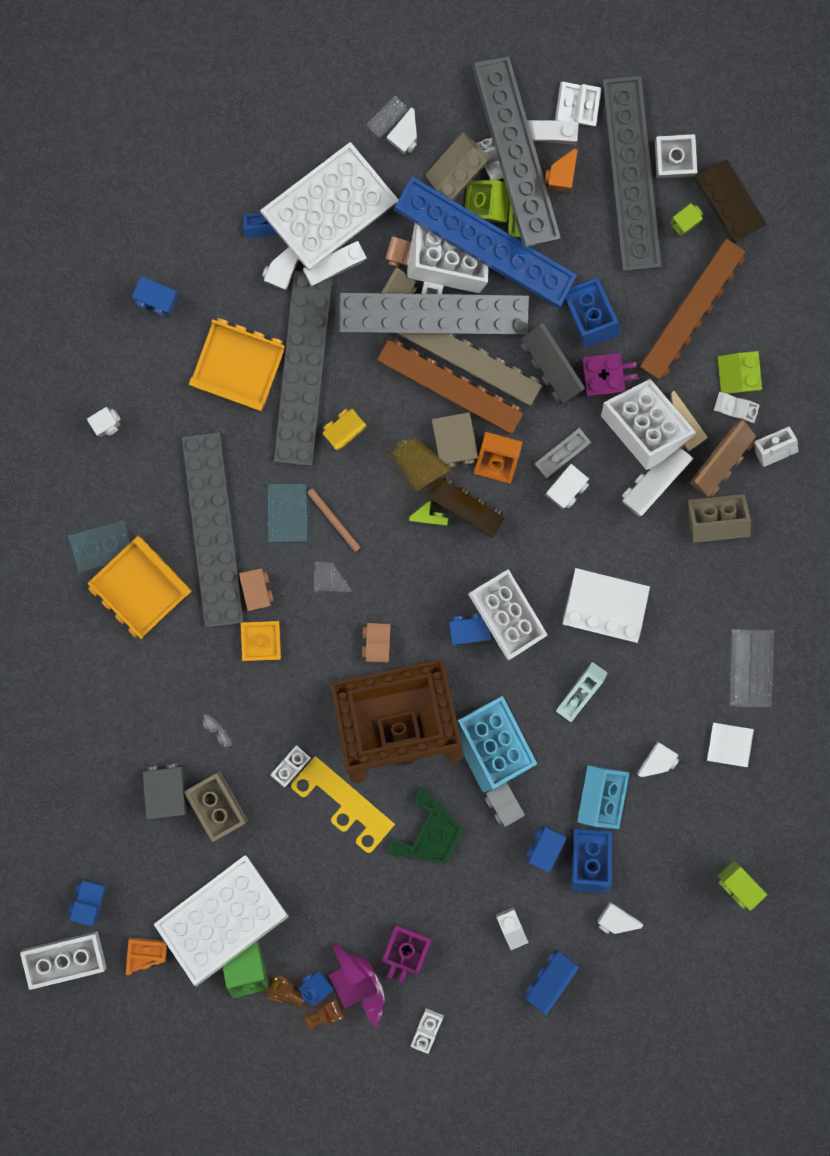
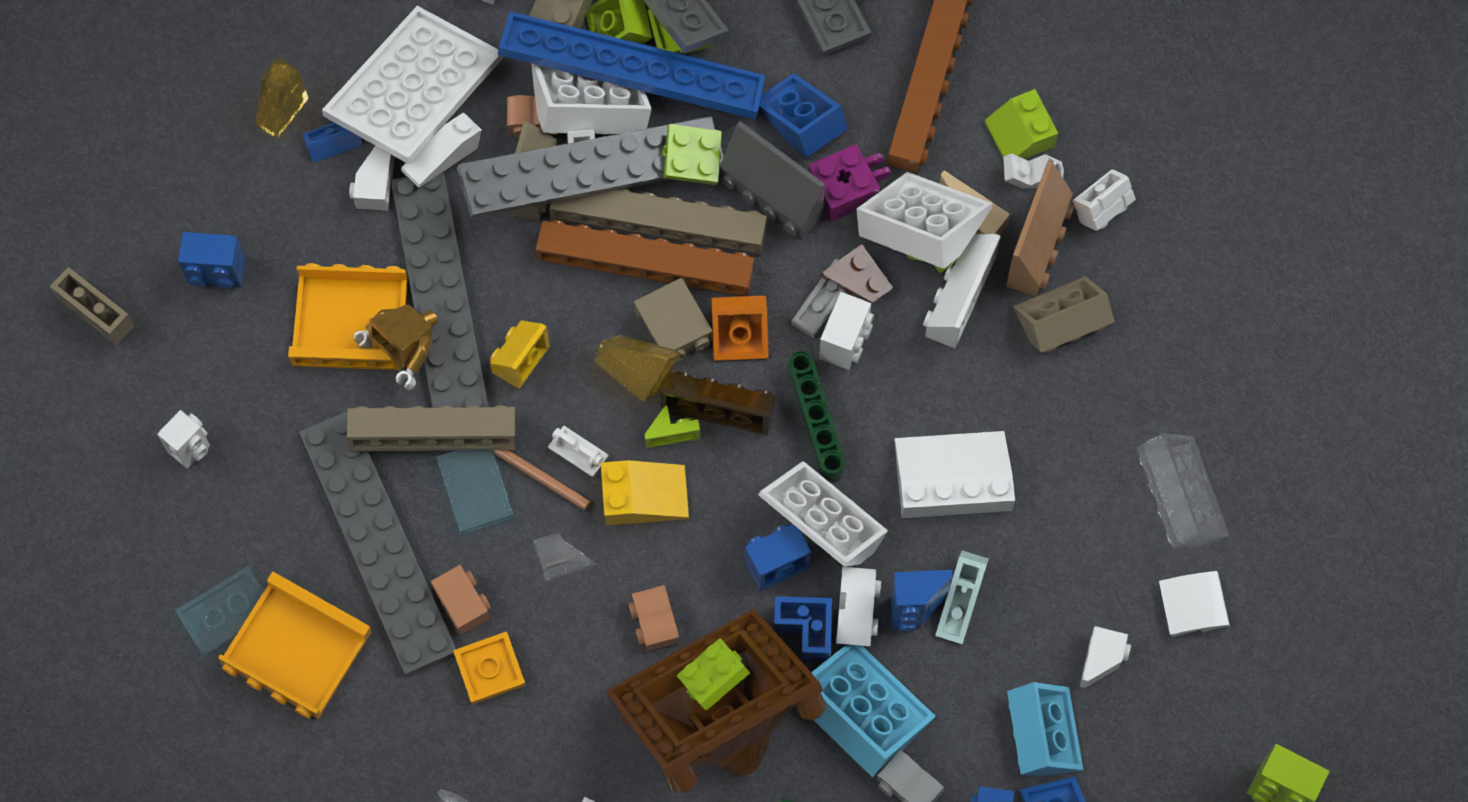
camera: 15 degrees left, 20 degrees down
none -> dark tan brick [50,267,134,346]
none -> clear yellow slope [256,57,308,138]
none -> dark tan brick [347,405,515,451]
none -> pearl gold torso [354,305,438,391]
none -> white hinge [548,426,609,477]
none -> yellow slope [601,460,689,526]
none -> lime plate [662,124,722,185]
none -> lime plate [677,638,750,711]
none -> blue brick [774,596,832,662]
none -> dark green beam [788,351,845,482]
none -> wing [819,244,893,304]
none -> white brick [836,567,881,646]
none -> blue slope [890,570,952,632]

